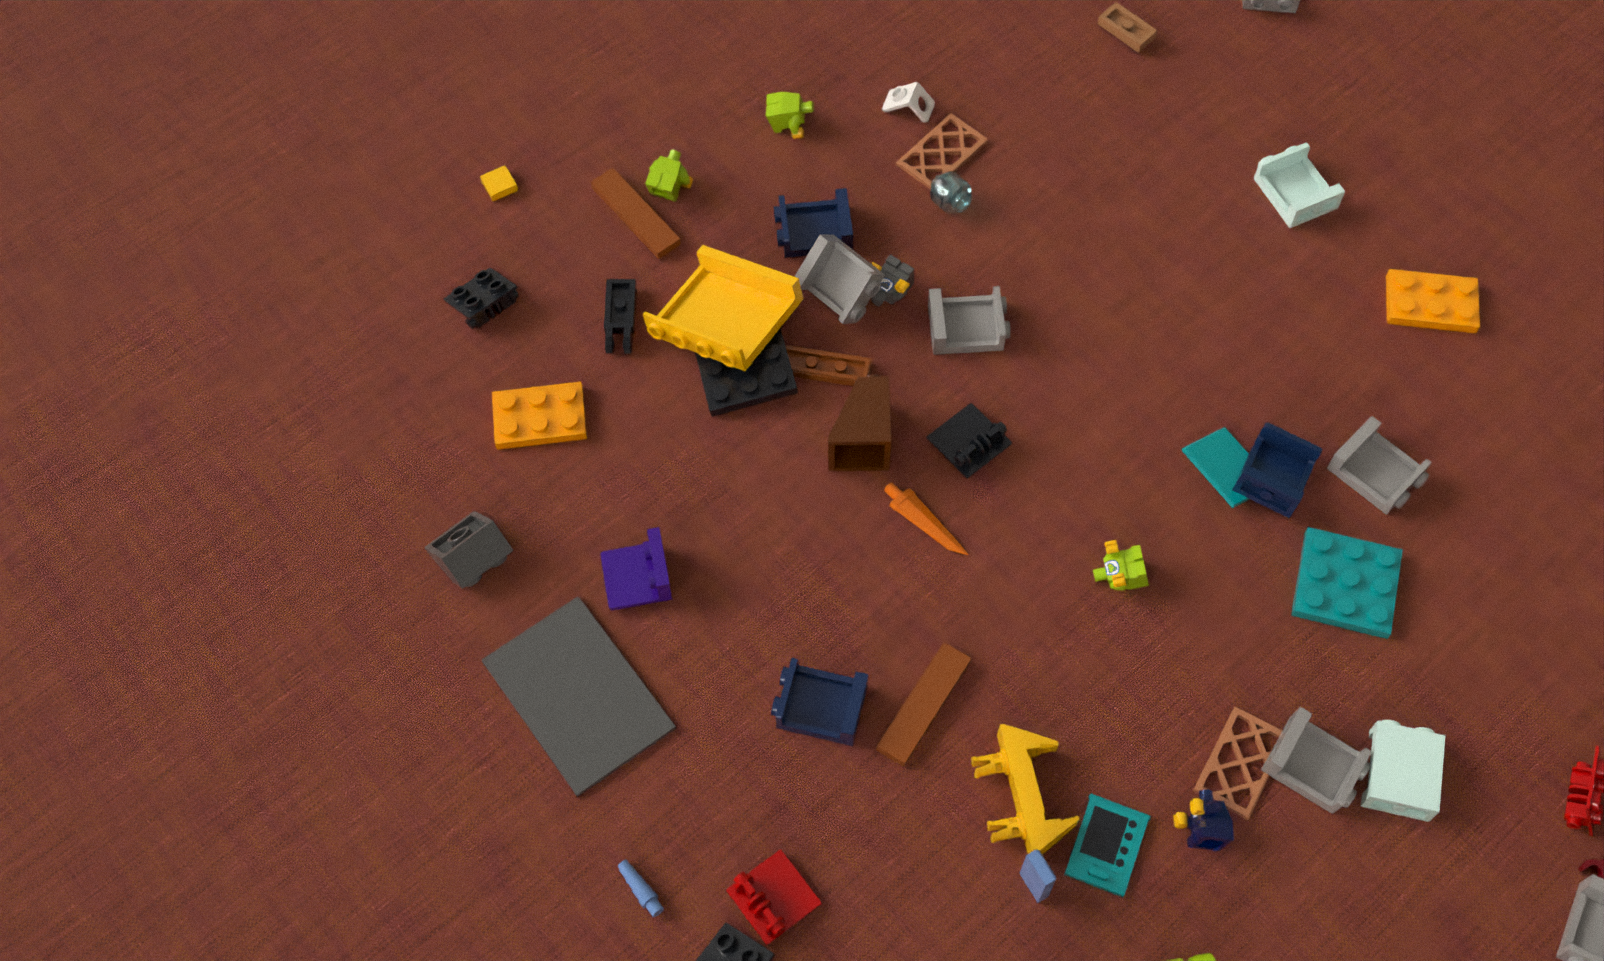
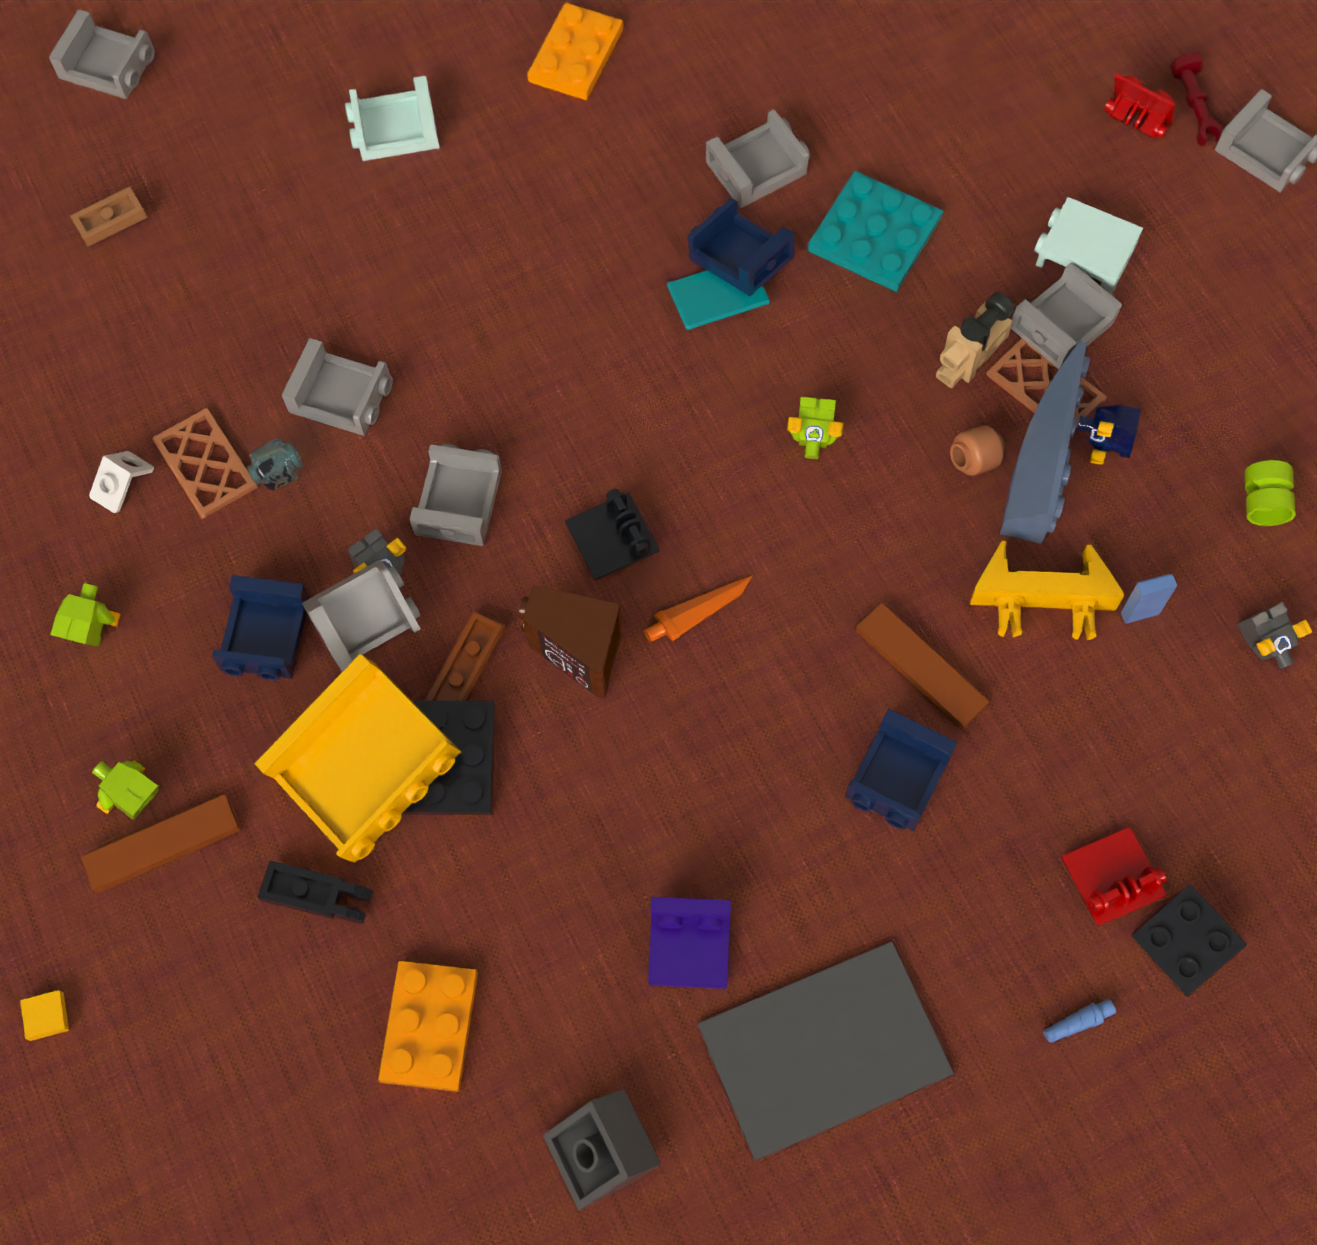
camera: 75 degrees left, 5 degrees up
black hinge [443,267,519,329] -> none
teal container [1064,794,1151,897] -> none
none -> light grey panel [282,338,393,436]
none -> tan hips [936,292,1015,388]
none -> nougat head [950,425,1005,476]
none -> sand blue wedge [999,341,1090,544]

